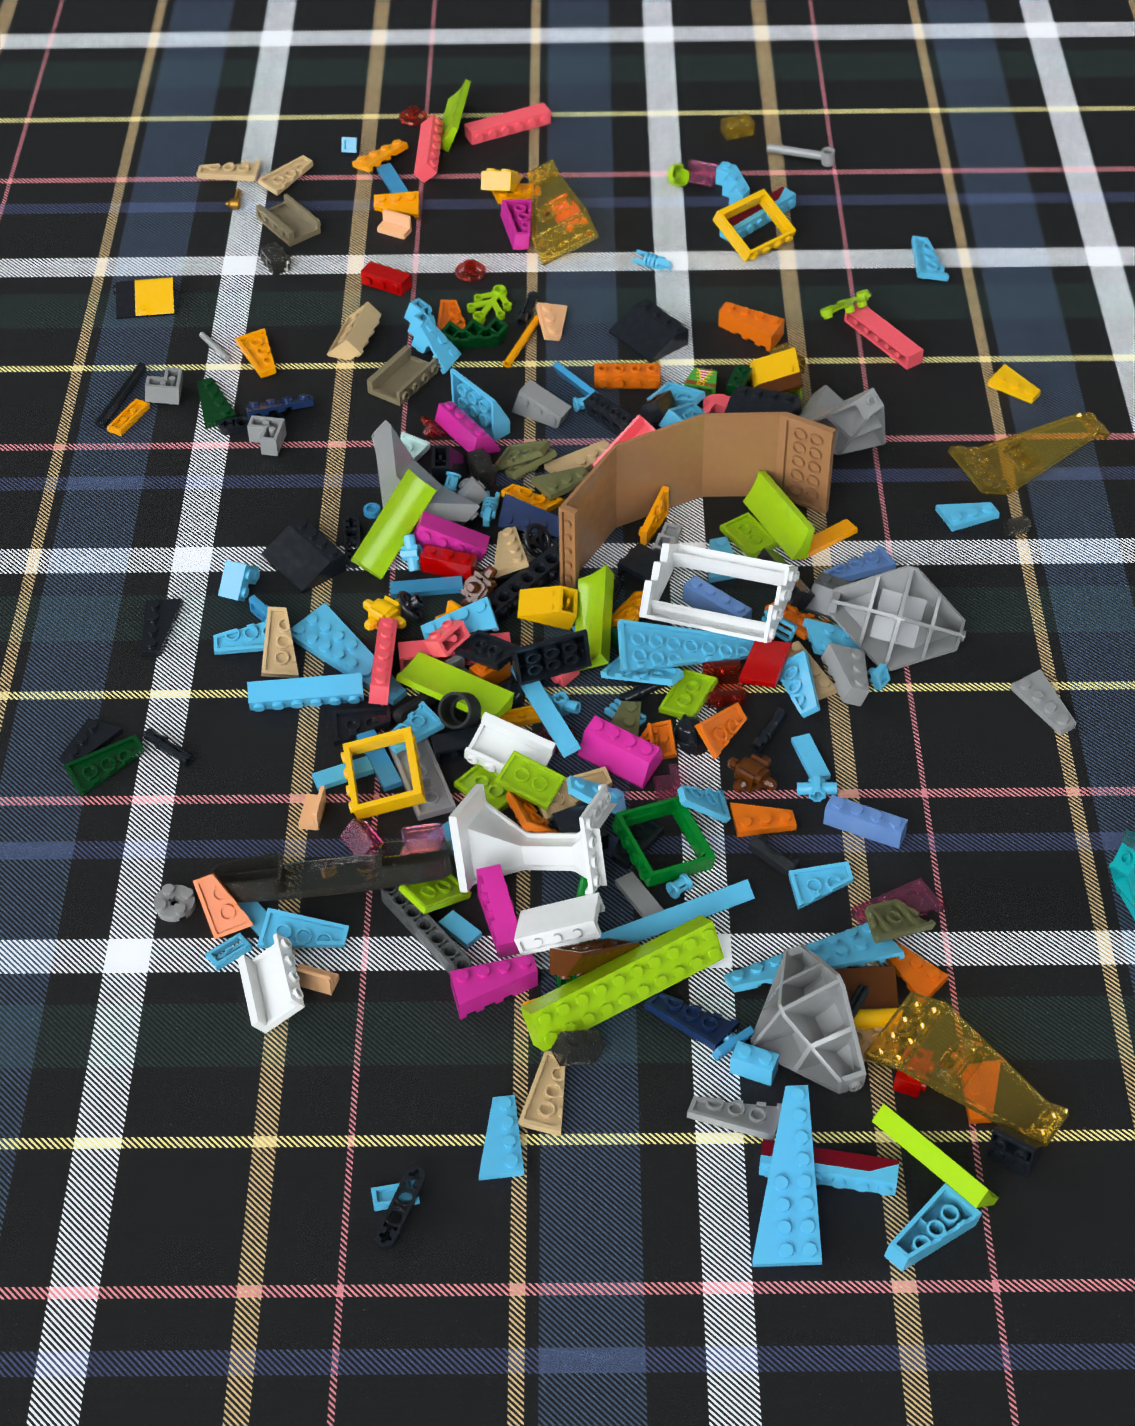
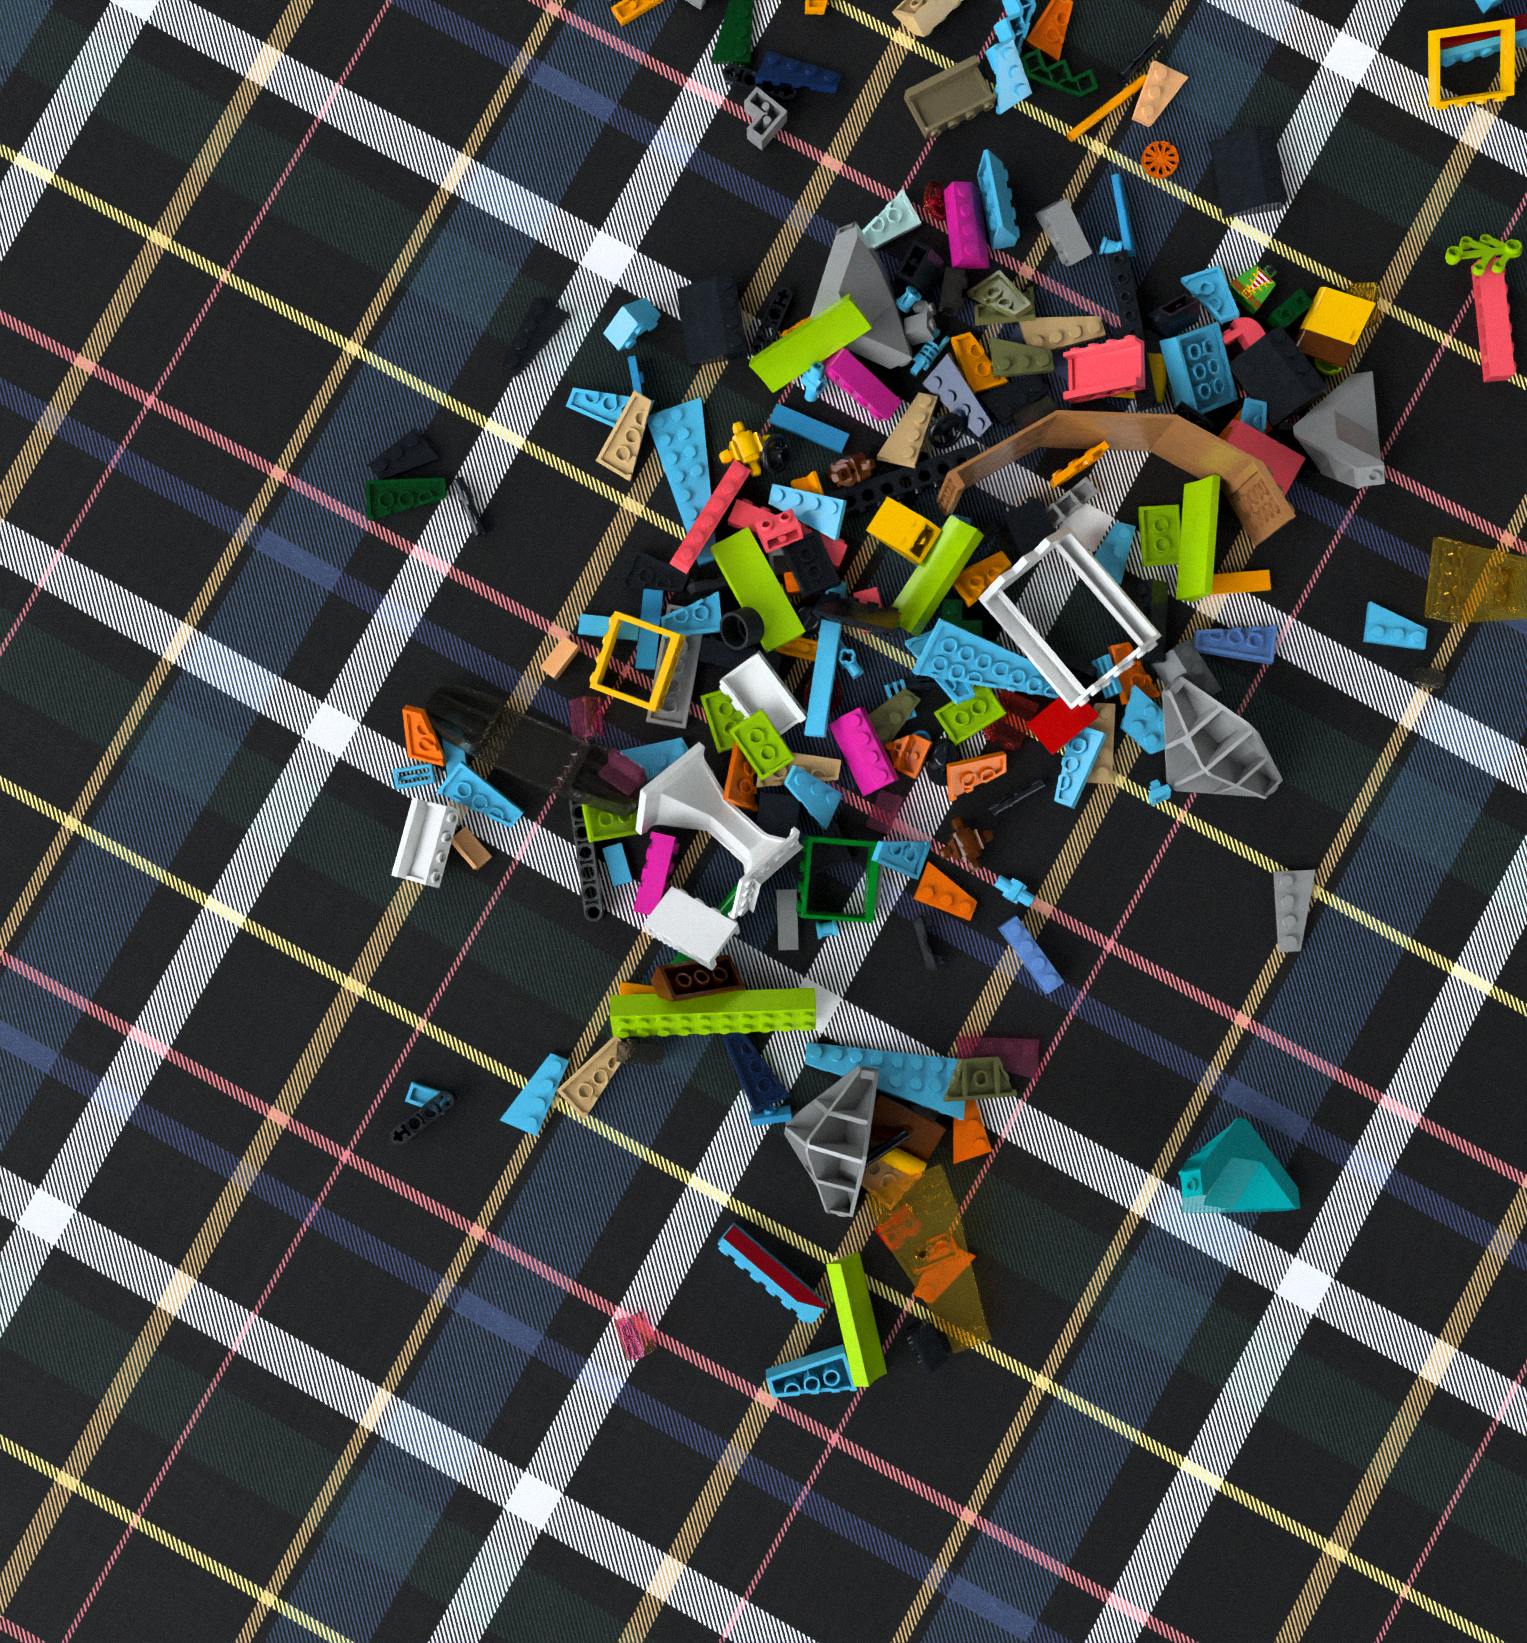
camera: 30 degrees right, 40 degrees up
light grey plate [154,884,196,922] -> none
medium azure brick [247,673,364,712] -> none
dark azure tile [363,503,381,519] -> none
red brick [420,544,478,581] -> none
dark pink wedge [450,954,538,1020] -> none
lime plant [467,285,512,325] -> none
orange brick [594,363,661,389] -> none
medium azure tile [598,879,755,942] -> none
medium azure hinge [632,249,673,270] -> none
medium blue brick [683,576,752,619] -> none
light grey wing [687,1096,782,1141] -> none
orange wedge [718,302,785,353] -> none
medium azure brick [729,1041,779,1086] -> none
medium azure wing [752,1085,822,1267] -> none
medium azure wing [788,861,853,910] -> none
medium azure tile [791,733,831,780] -> none
light grey wedge [821,643,870,707] -> none
none -> clear pink panel [614,1311,657,1361]
none -> orange wheel [1141,141,1179,179]

